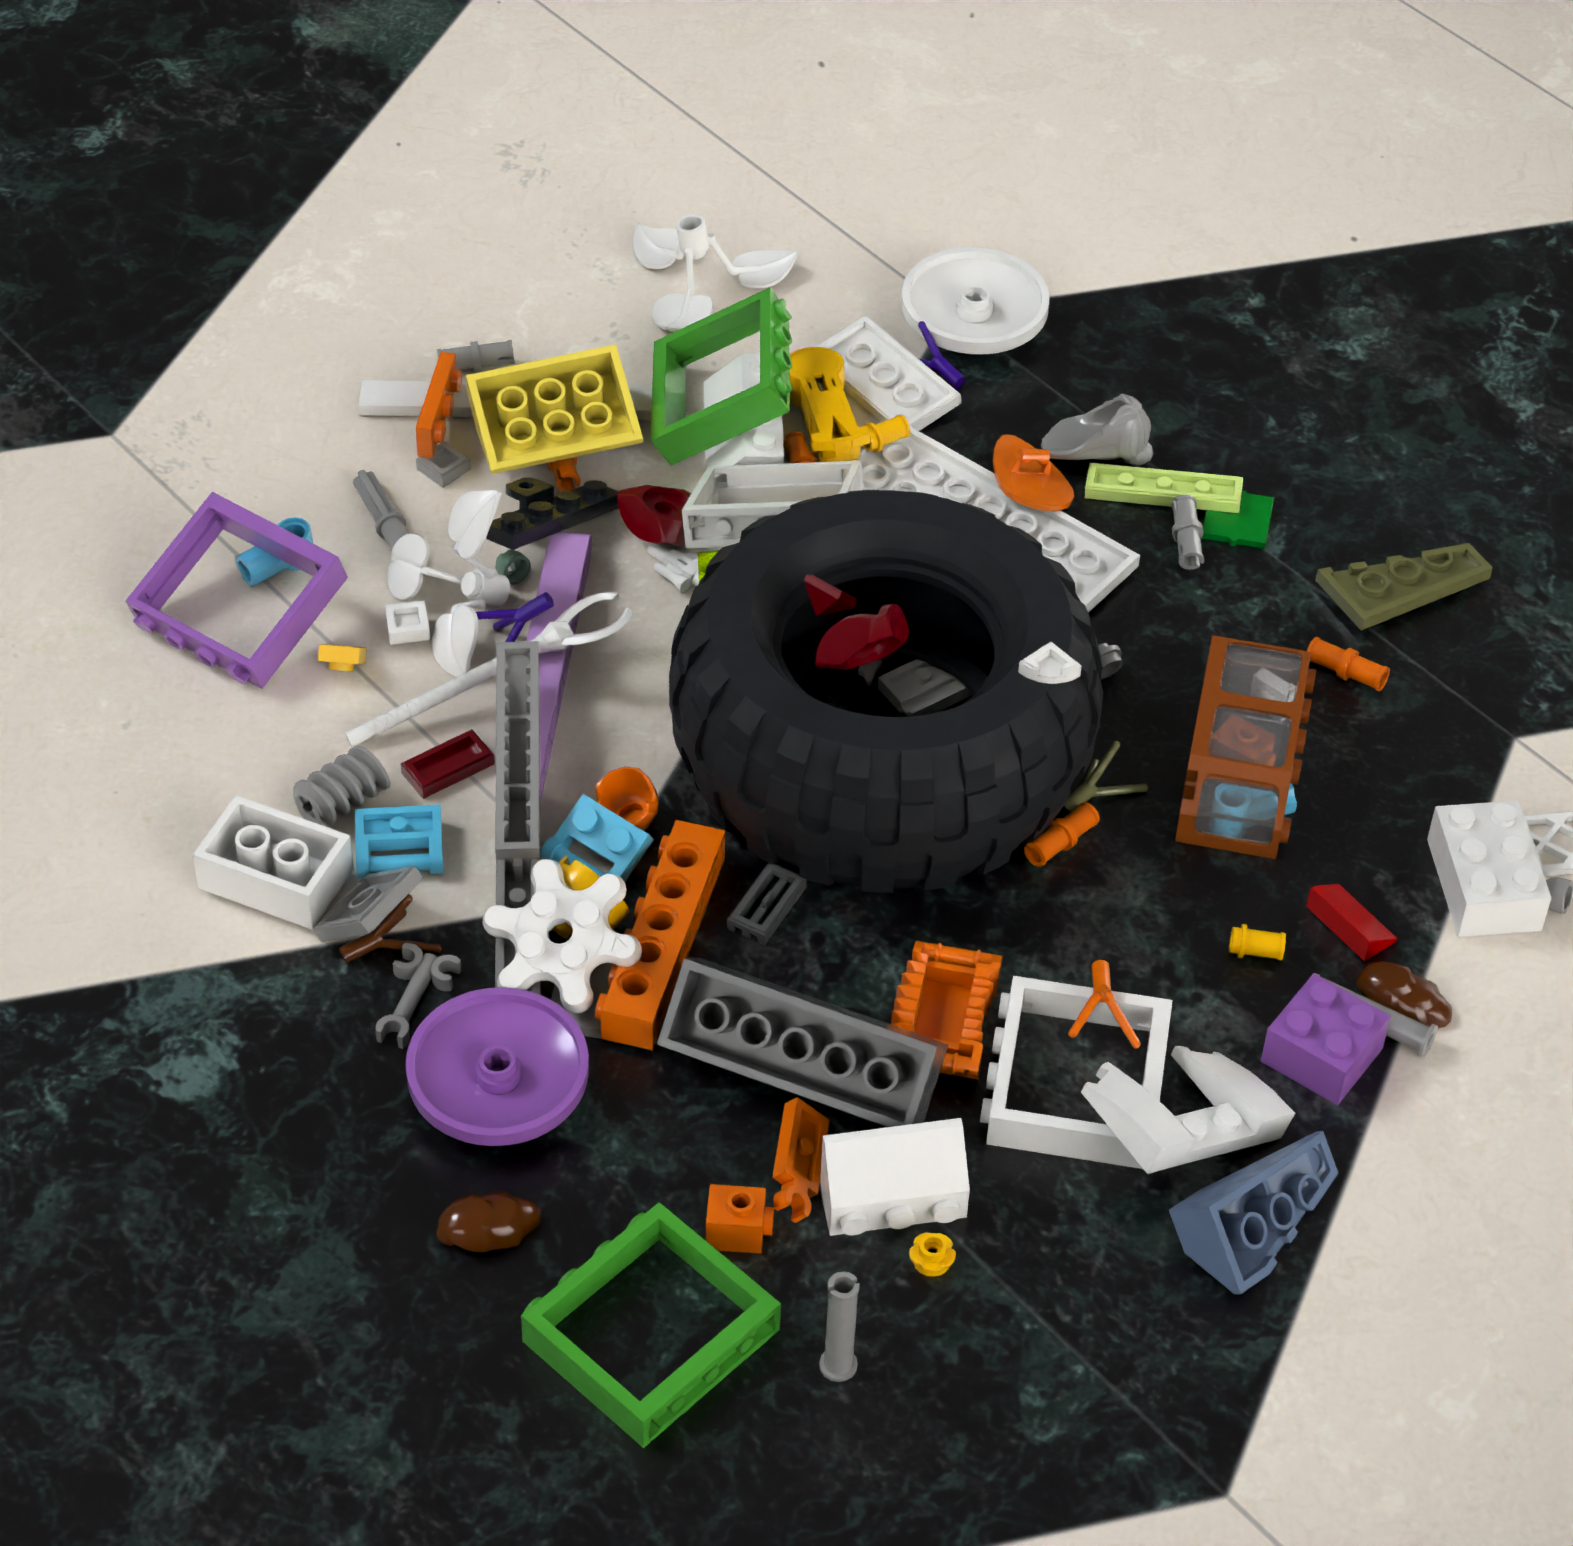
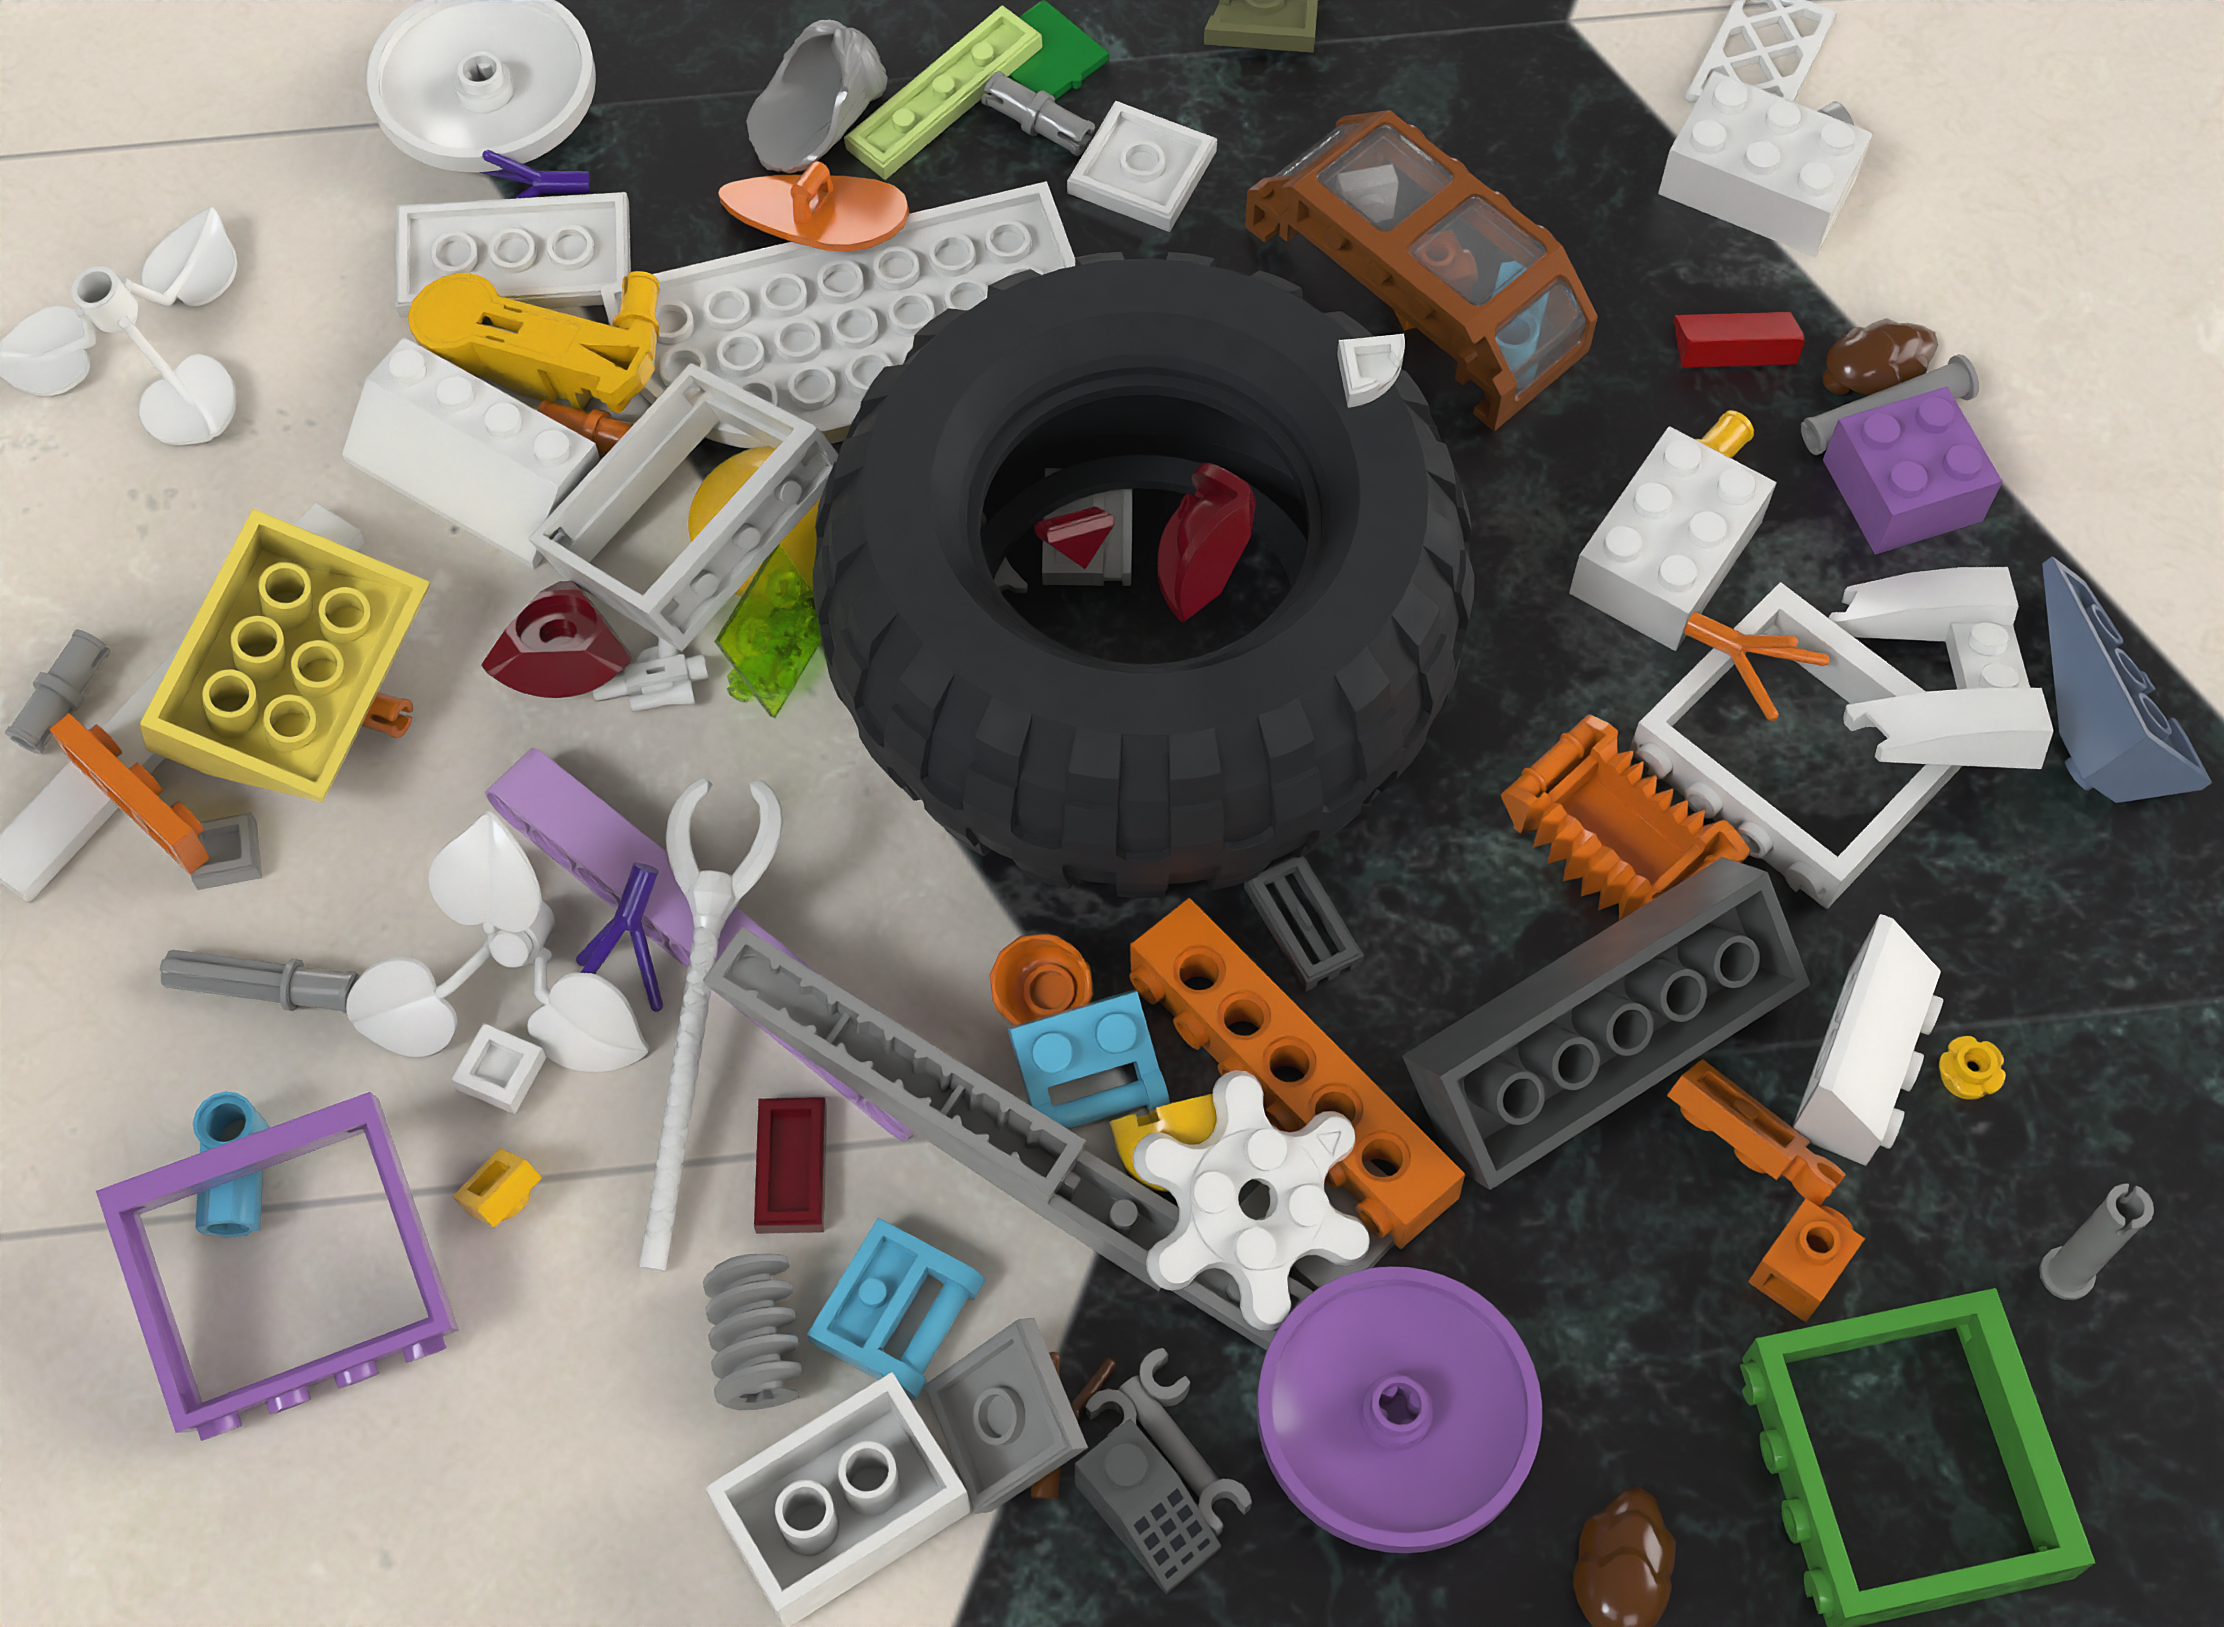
camera: 55 degrees left, 15 degrees up
black plate [486,477,619,550] -> none
bright green window [650,287,793,466] -> none
orange pin [1307,637,1390,691] -> none
none -> white tile [1067,101,1217,232]
none -> dark grey slope [1075,1418,1221,1594]
none -> white brick [1569,426,1777,651]

